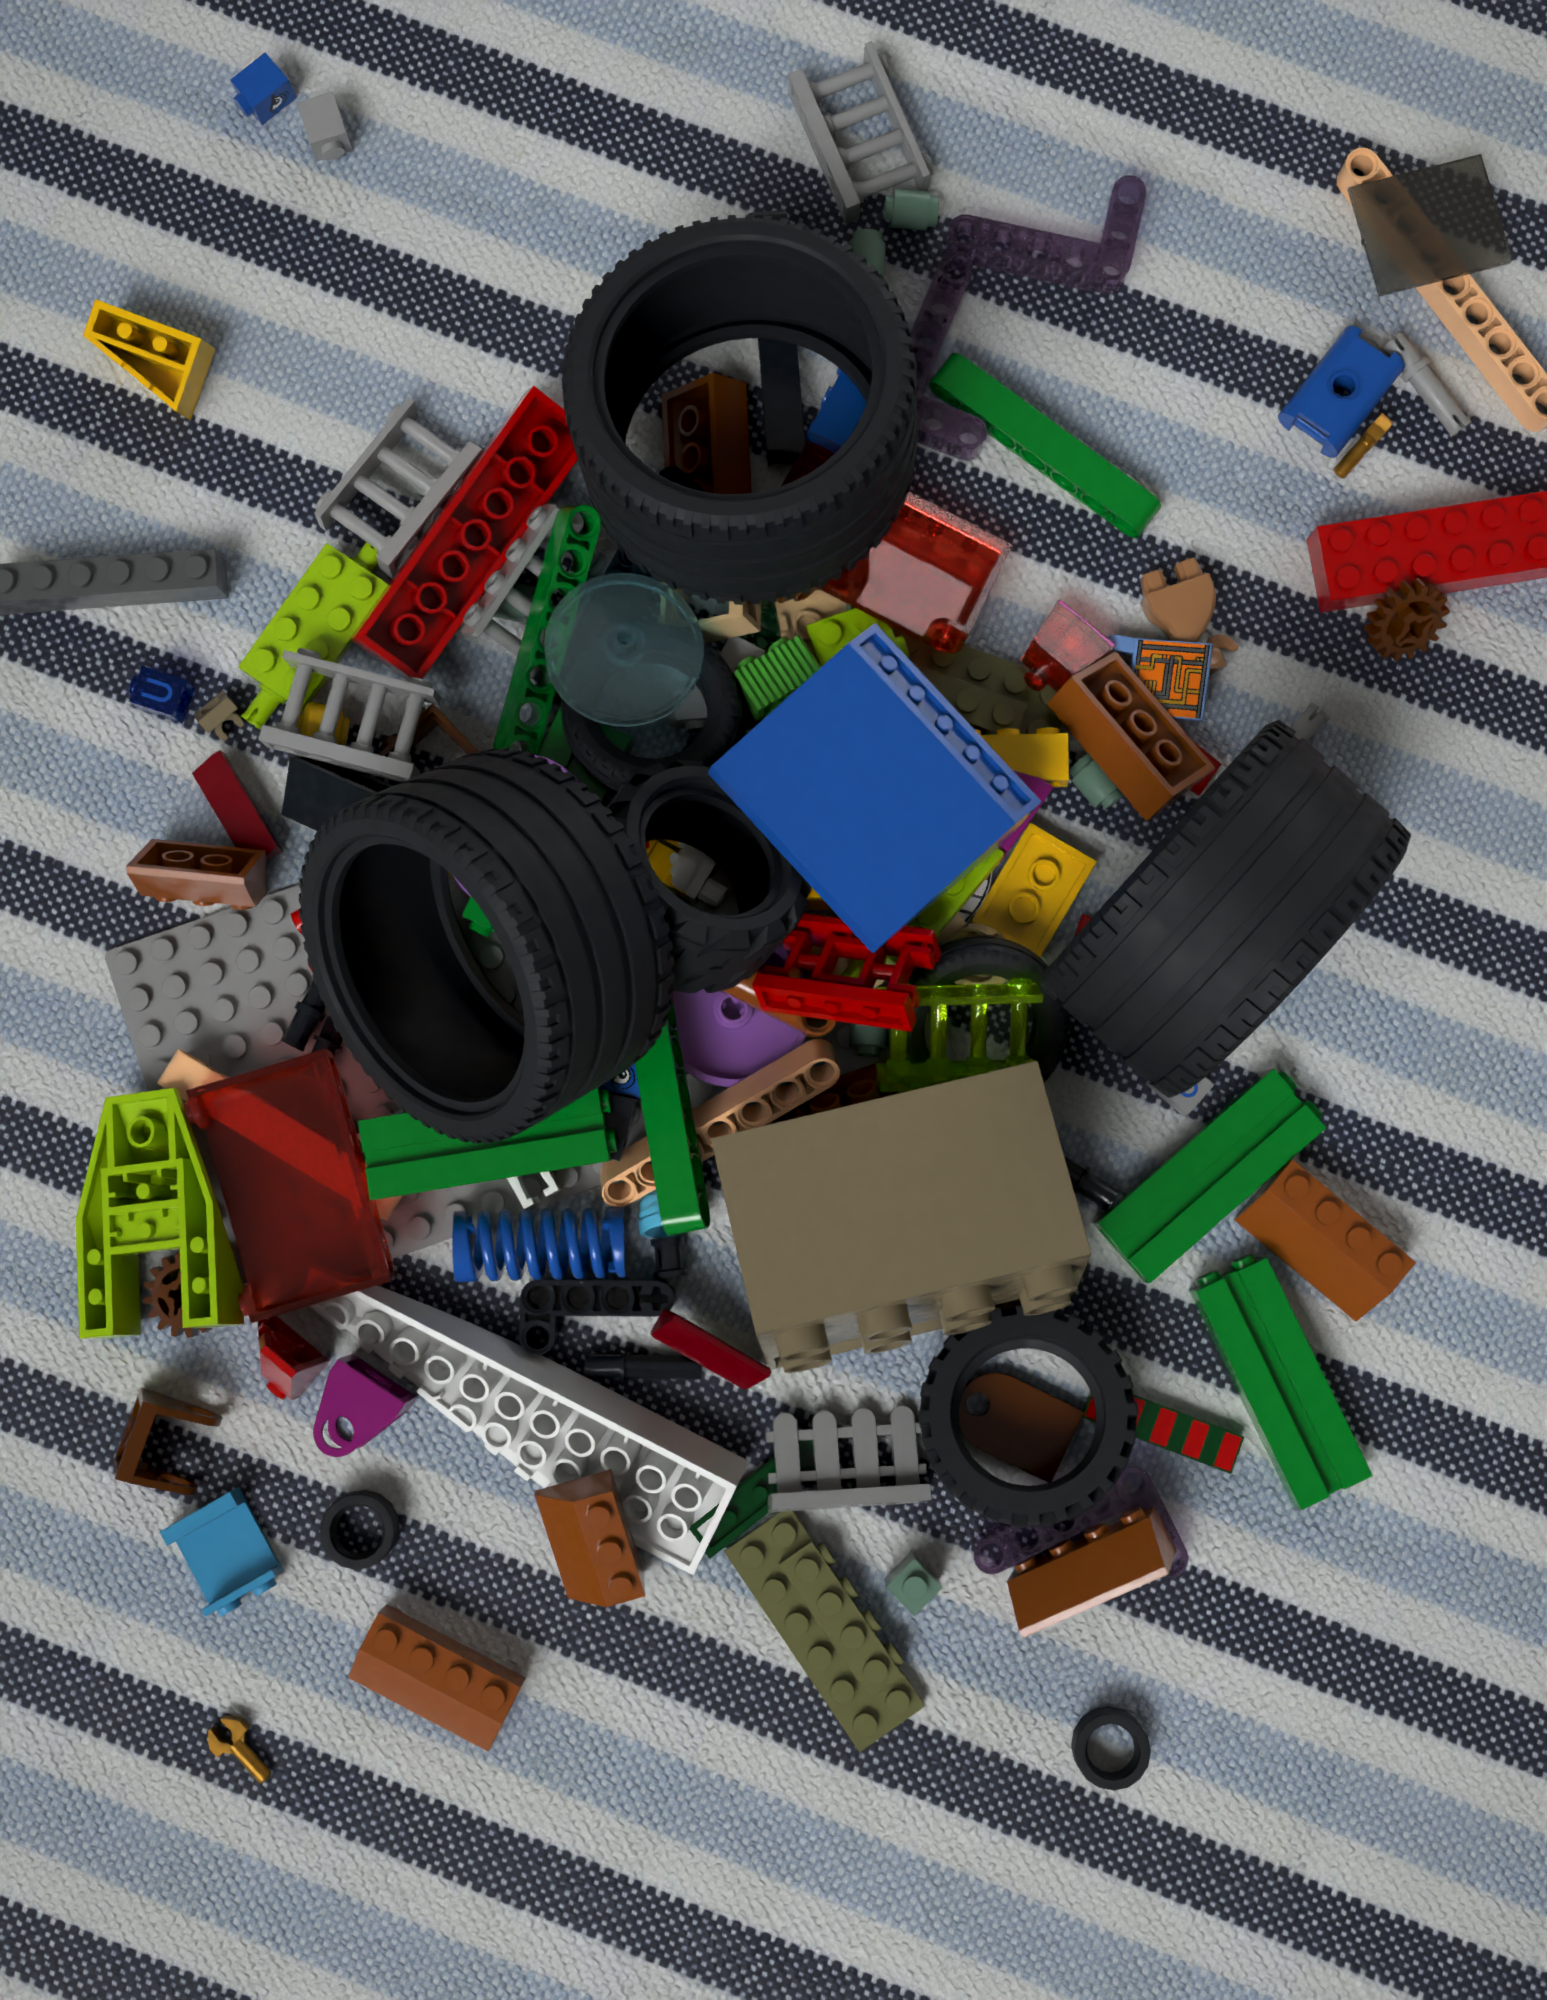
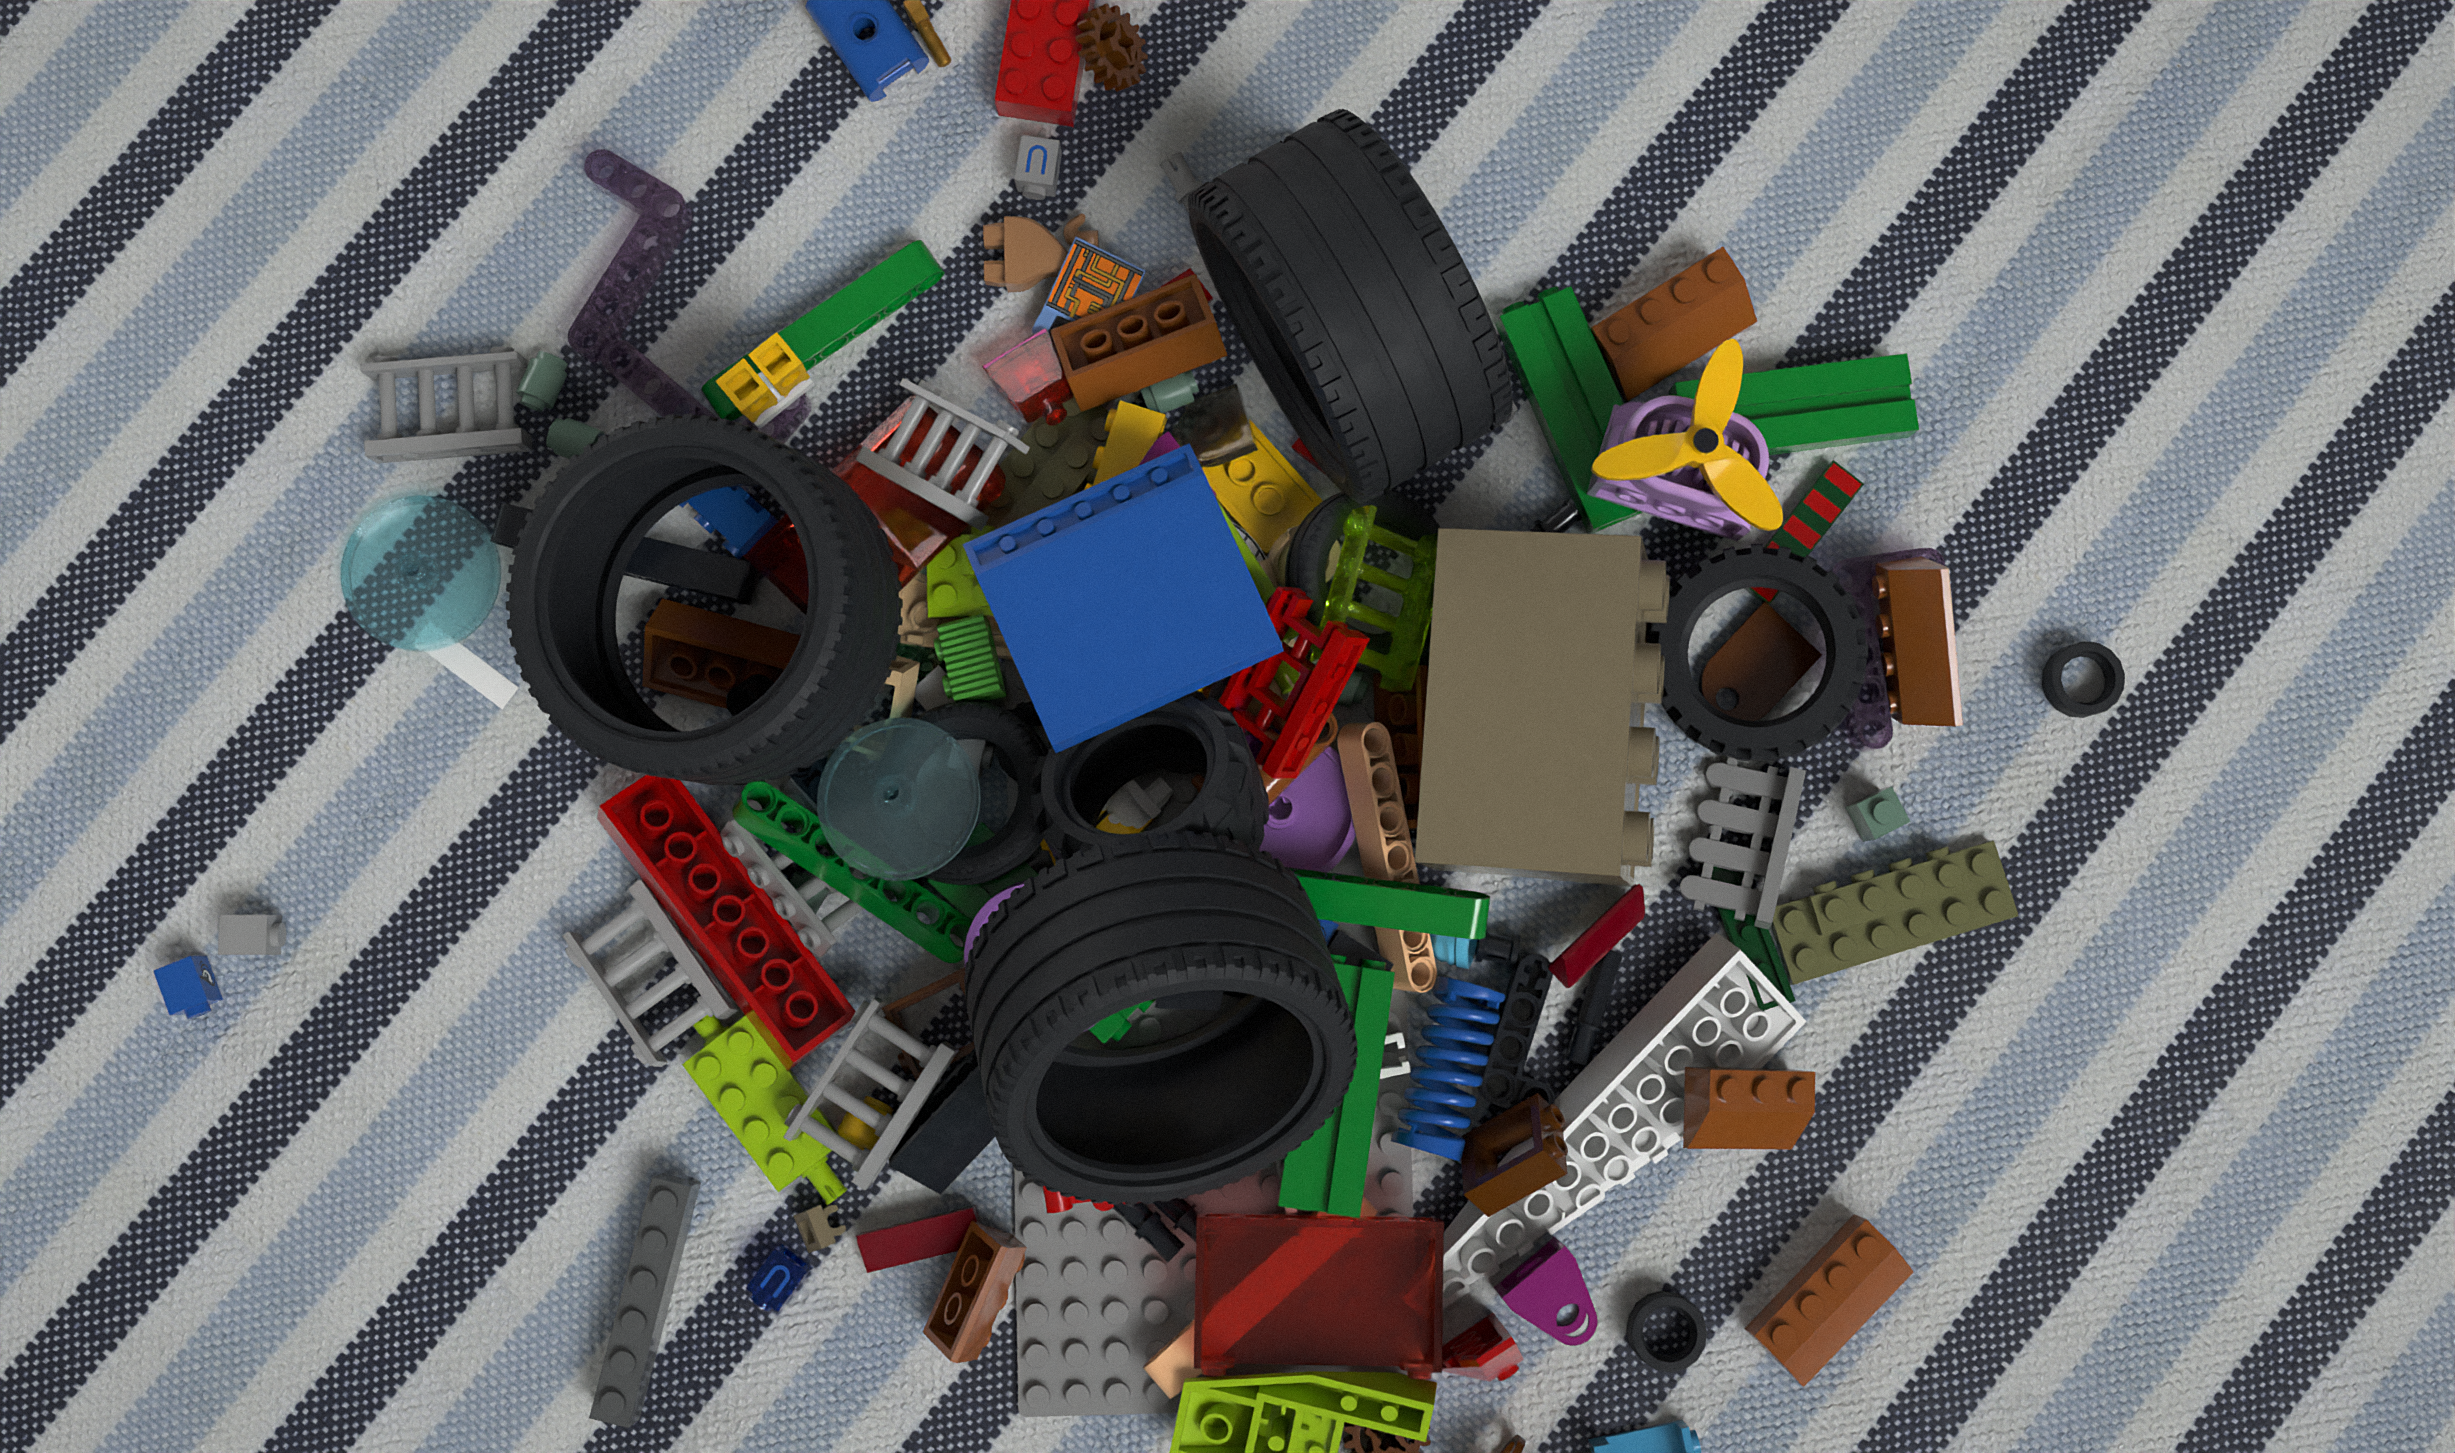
camera: 75 degrees left, 0 degrees up
yellow wedge [83,299,216,420] -> none
none -> clear light blue dish [340,495,501,652]
none -> white sticker [413,621,519,709]
none -> yellow hips [716,332,815,429]
none -> light grey fence [856,378,1030,531]
none -> light grey brick [1014,135,1062,200]
none -> clear smoke tile [1172,383,1258,467]
none -> reddish brown window [1461,1093,1568,1217]
none -> brick [1587,339,1783,541]

